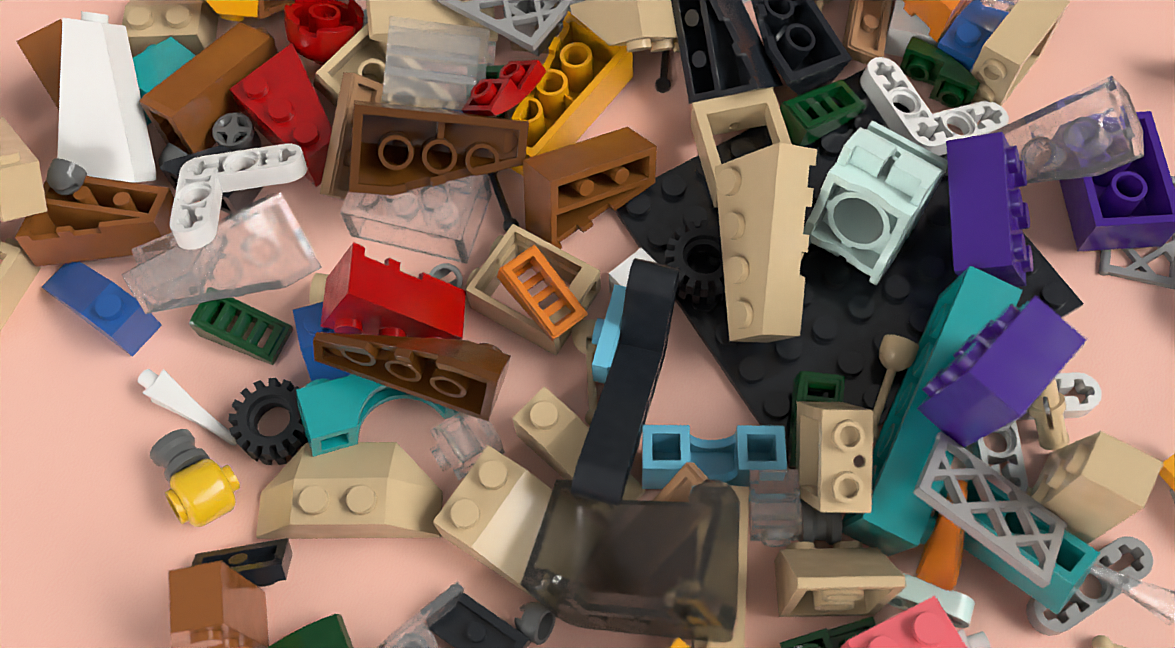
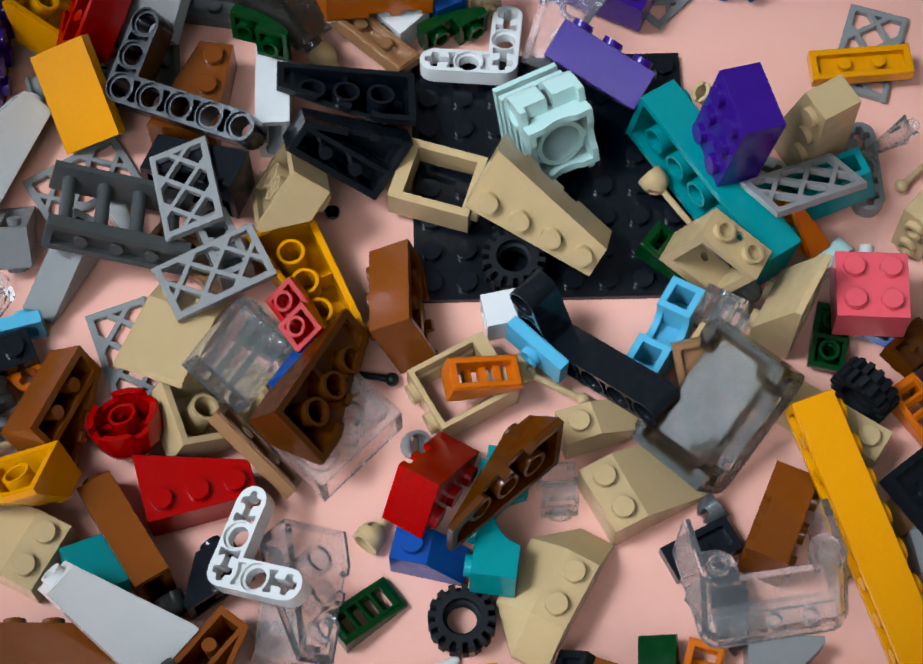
camera: 65 degrees left, 0 degrees up
dark grey wheel [213,112,262,151] -> none
dark green slope [780,79,867,147] -> none

